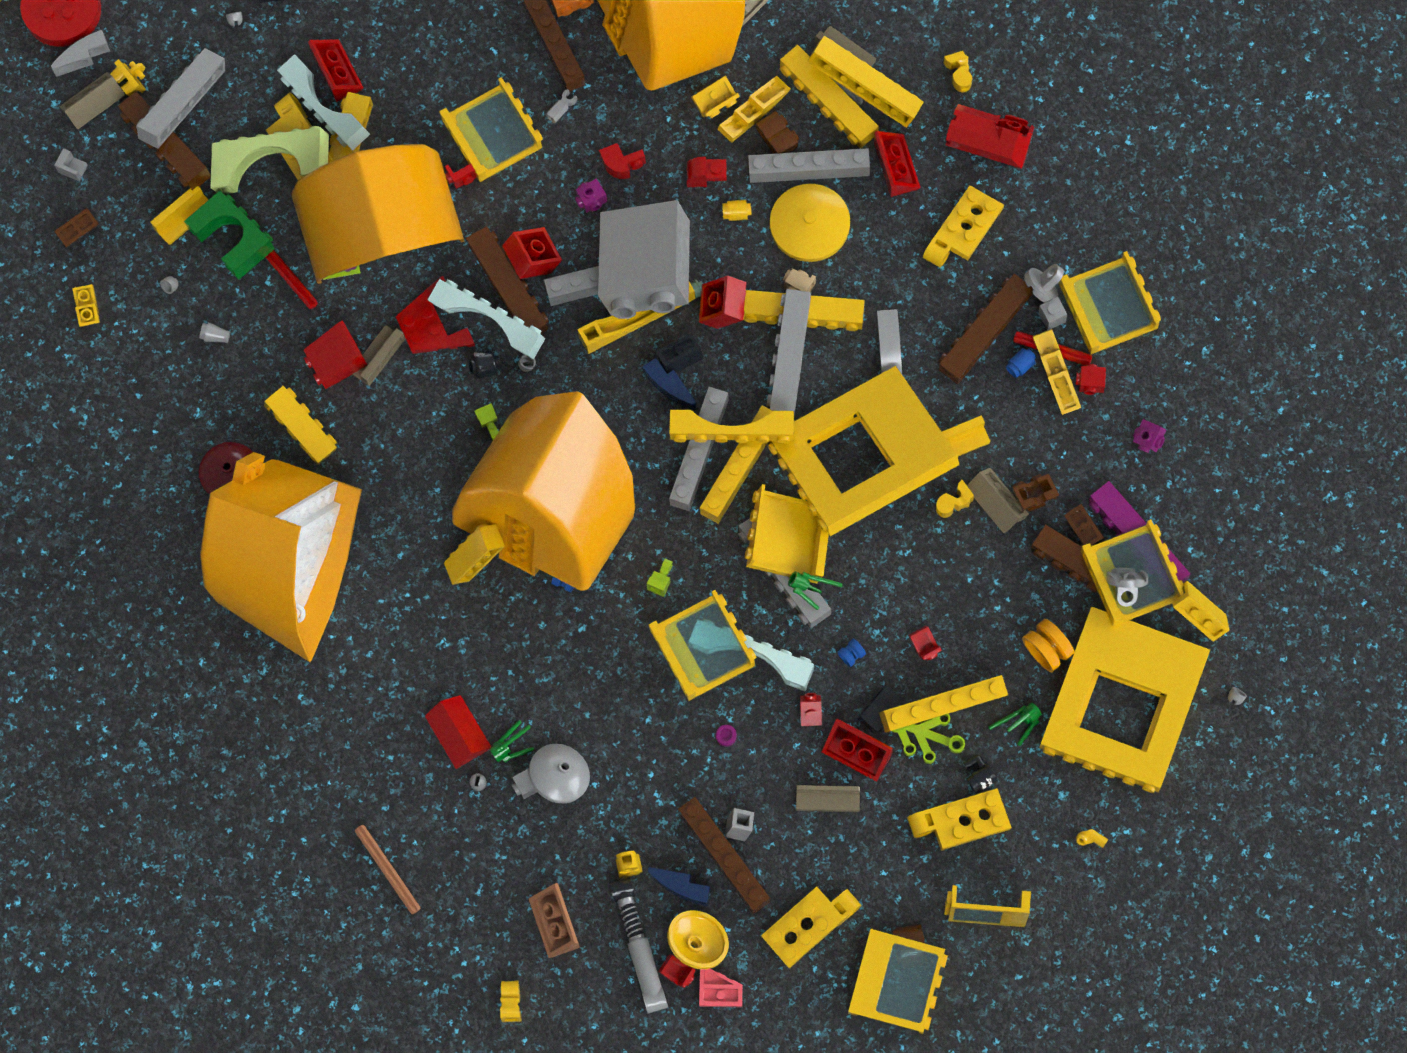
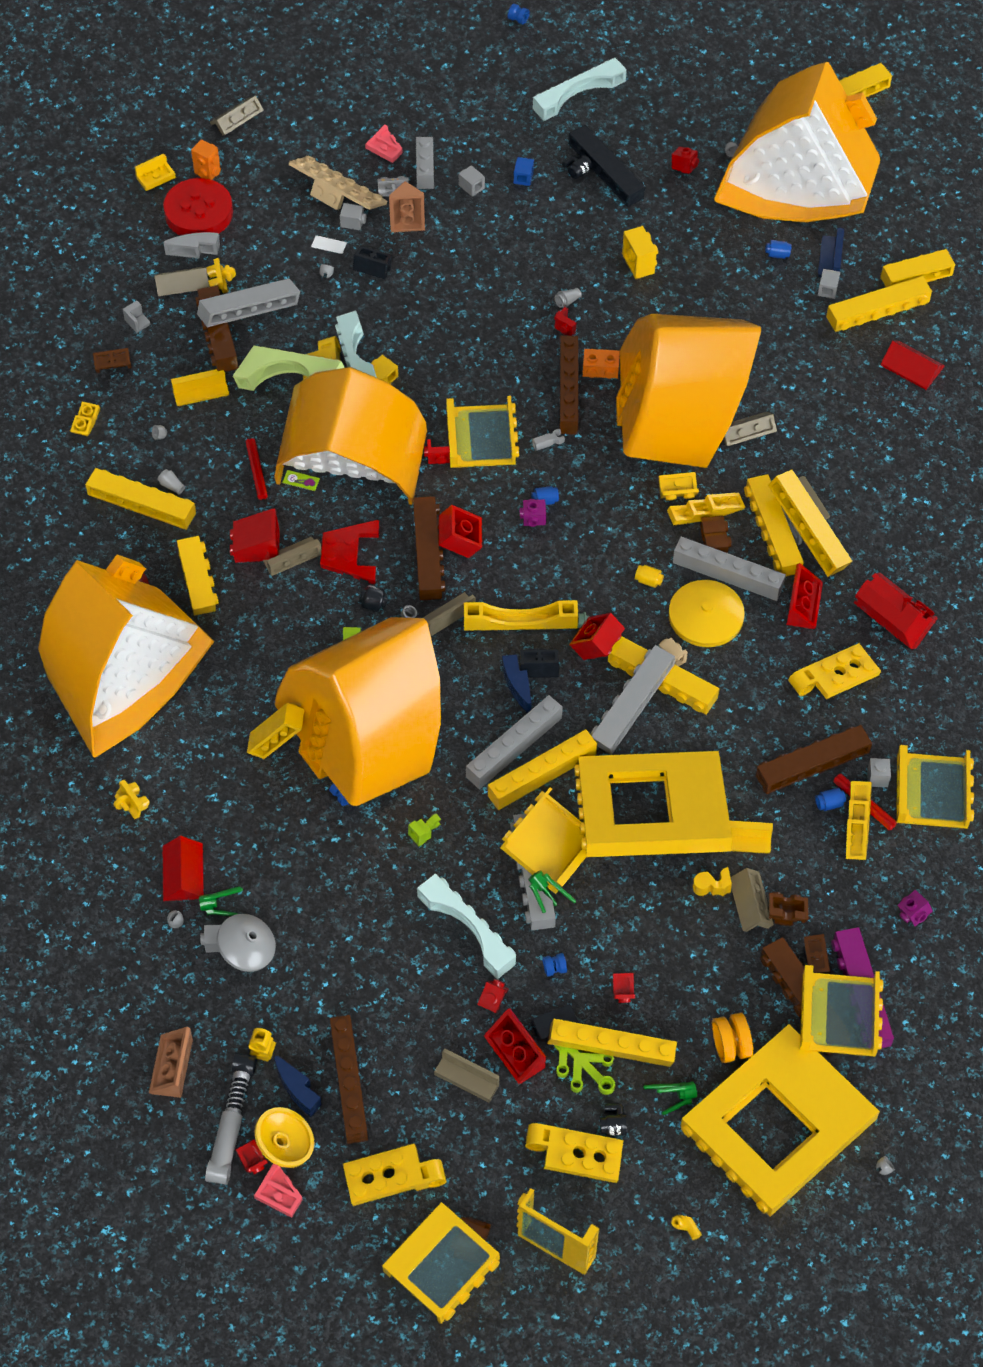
camera: 20 degrees right, 15 degrees down
green arch [184,191,275,280] -> none
red slope [308,39,363,102] -> none
nougat axle [355,825,420,914] -> none
light aqua arch [428,279,545,360] -> none
yellow leg [500,980,522,1022] -> none
light grey brick [544,266,599,306] -> none
light grey brick [598,200,690,319] -> none
red brick [599,143,646,179] -> none
clear light blue panel [649,590,757,701] -> none
yellow arch [670,410,794,443] -> none
red brick [687,157,727,187] -> none
magenta tile [716,725,737,747] -> none
light grey brick [725,808,754,841] -> none
light grey slope [877,309,902,374] -> none
yellow leg [943,51,972,93] -> none
light grey tile [1024,264,1064,303] -> none
red brick [1076,364,1106,395] -> none
light grey tile [1106,568,1148,607] -> none
yellow panel [1172,581,1229,642] -> none
none -> yellow brick [85,468,196,530]
none -> yellow hips [114,780,149,819]
none -> dark tan panel [423,592,476,636]
none -> blue brick [531,486,559,505]

